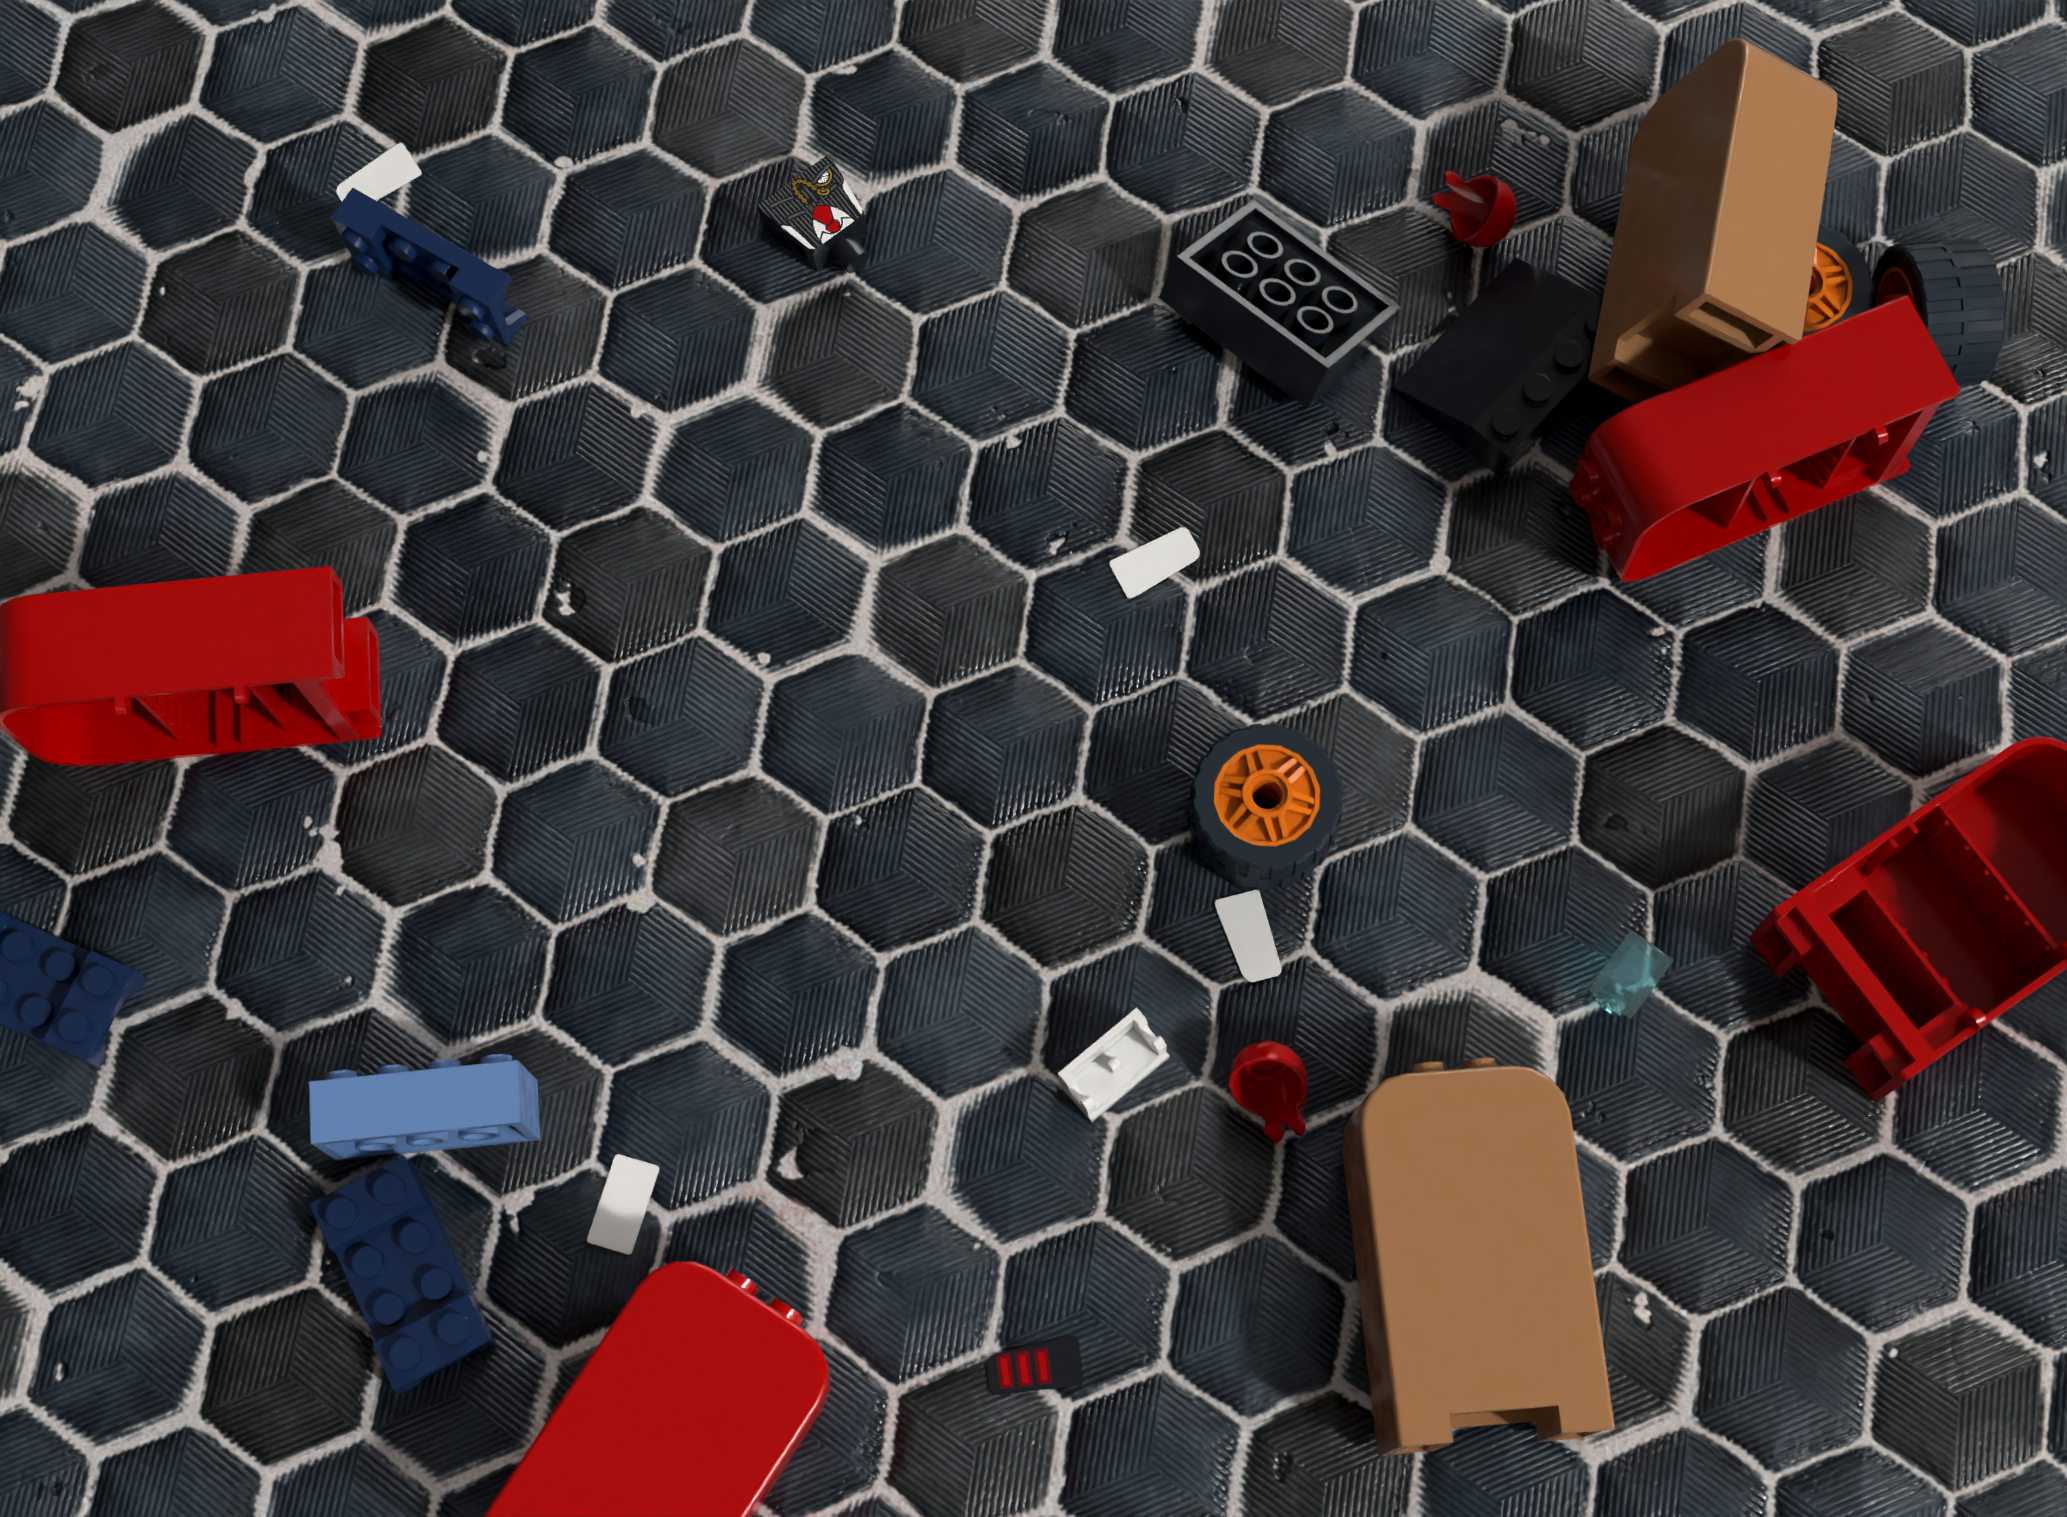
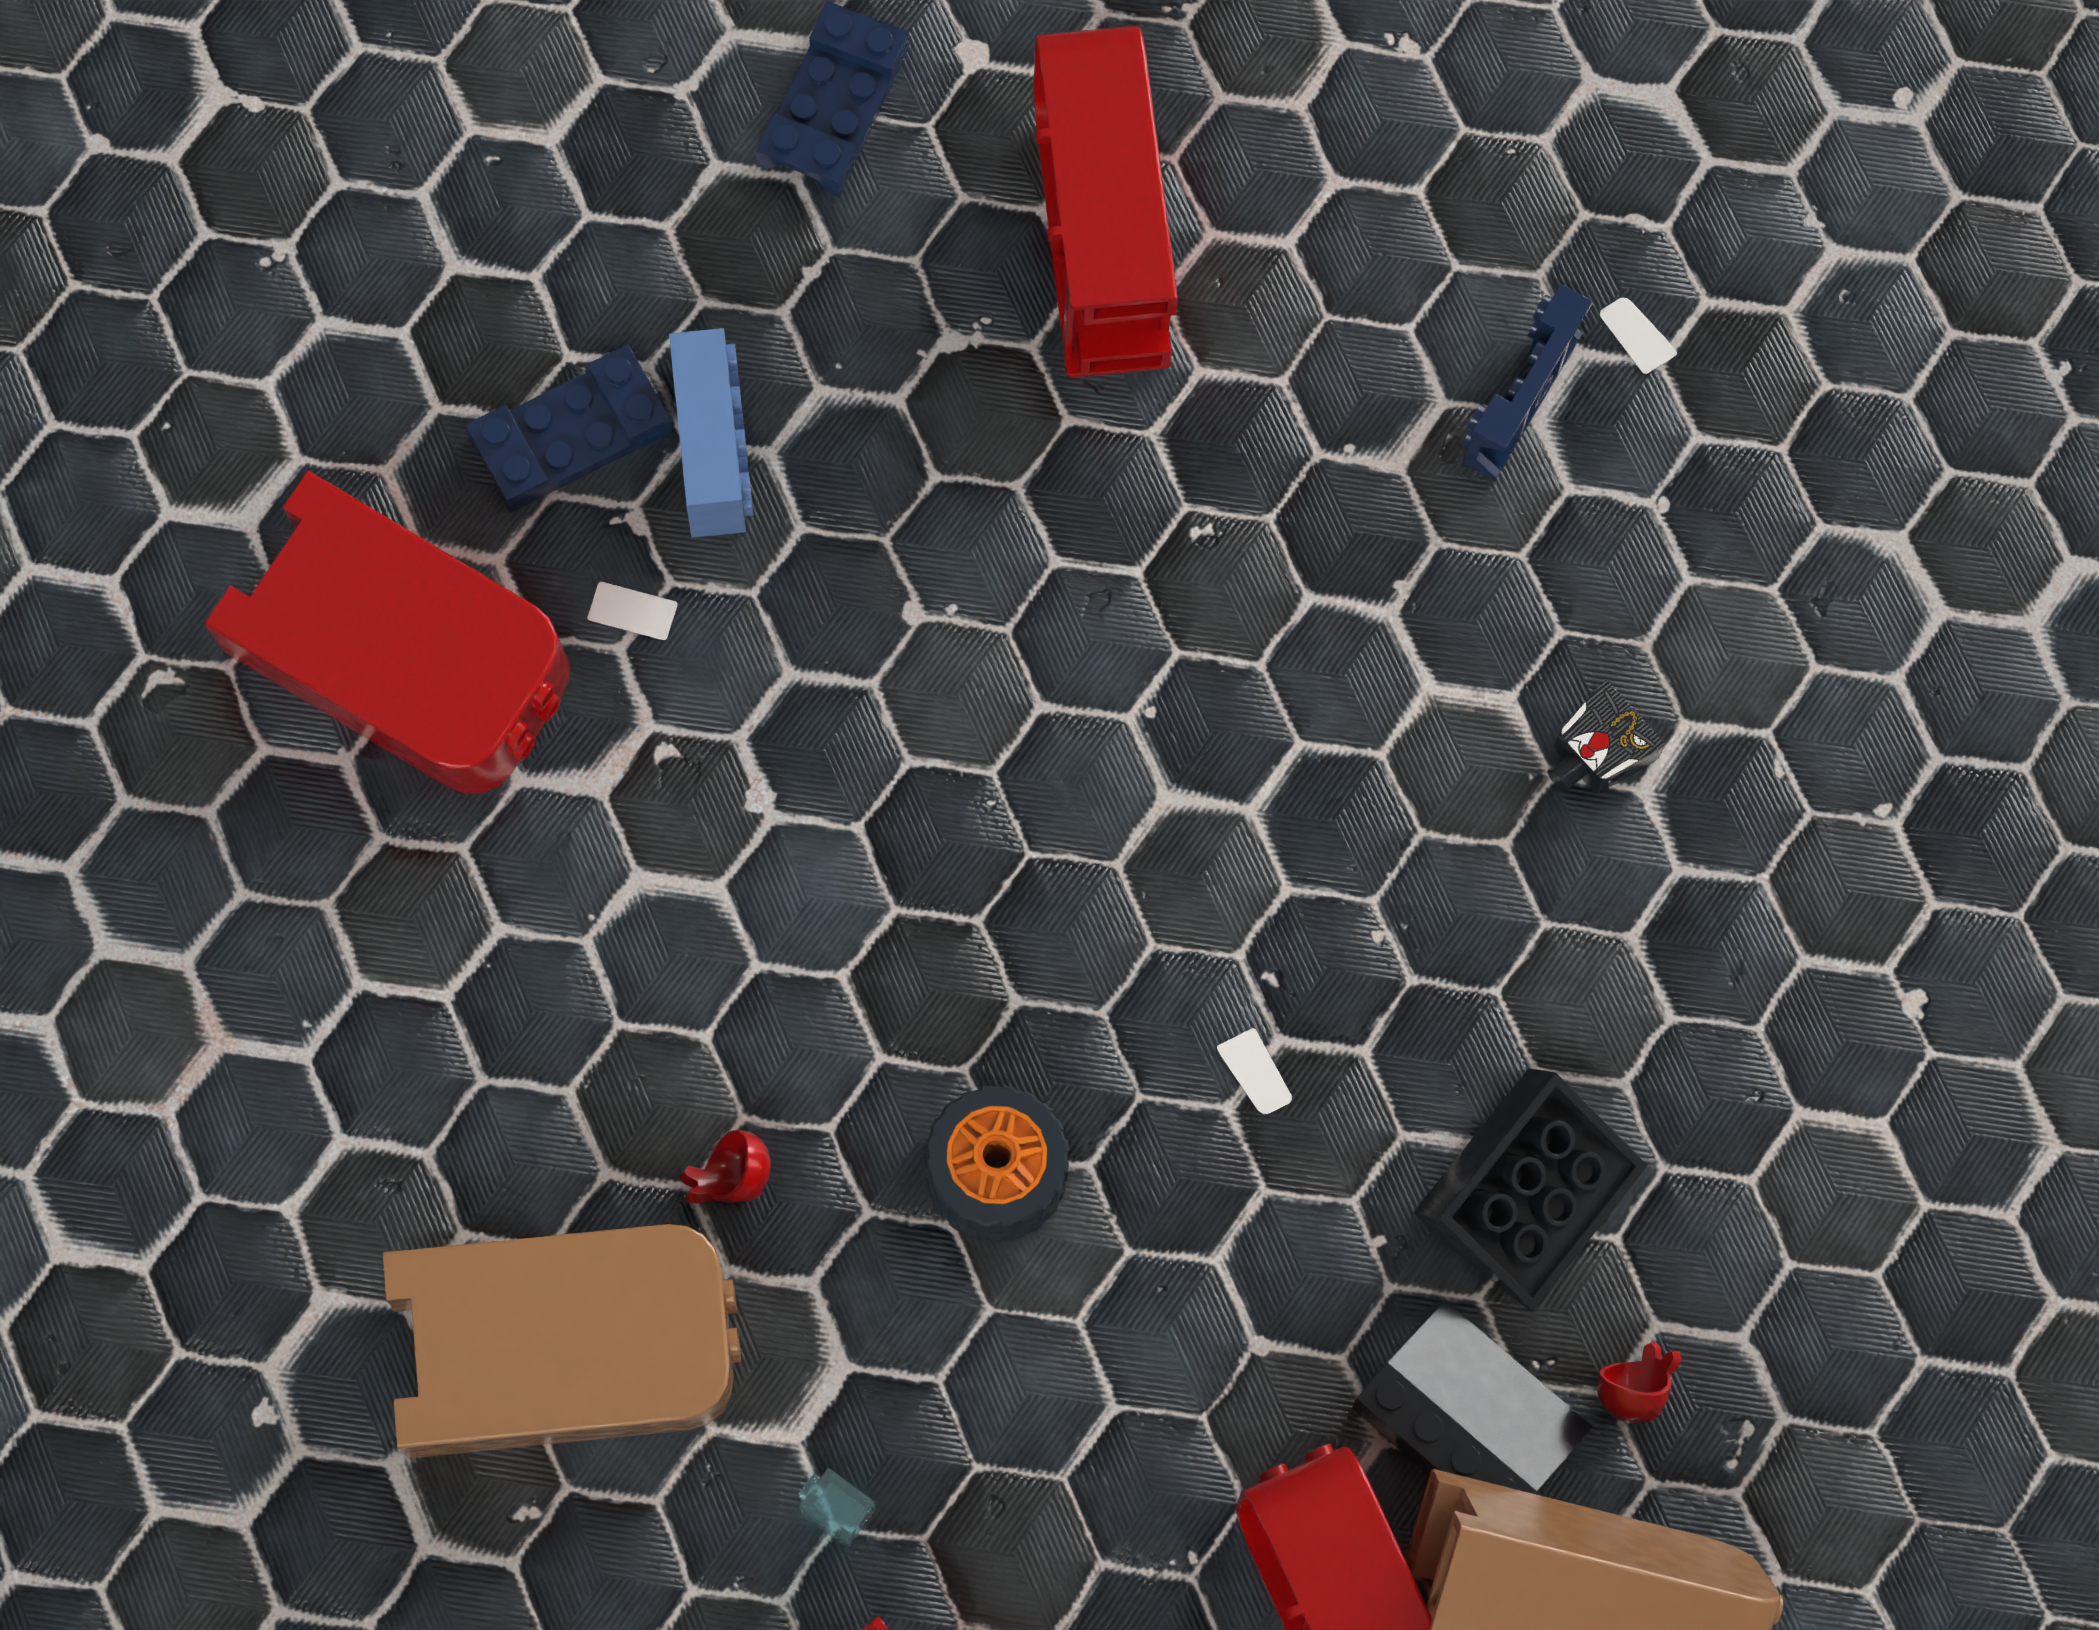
camera: 80 degrees right, 0 degrees up
black sticker [987,1336,1084,1395] -> none
white hinge [1058,1008,1170,1122] -> none
white sticker [1215,890,1282,982] -> none

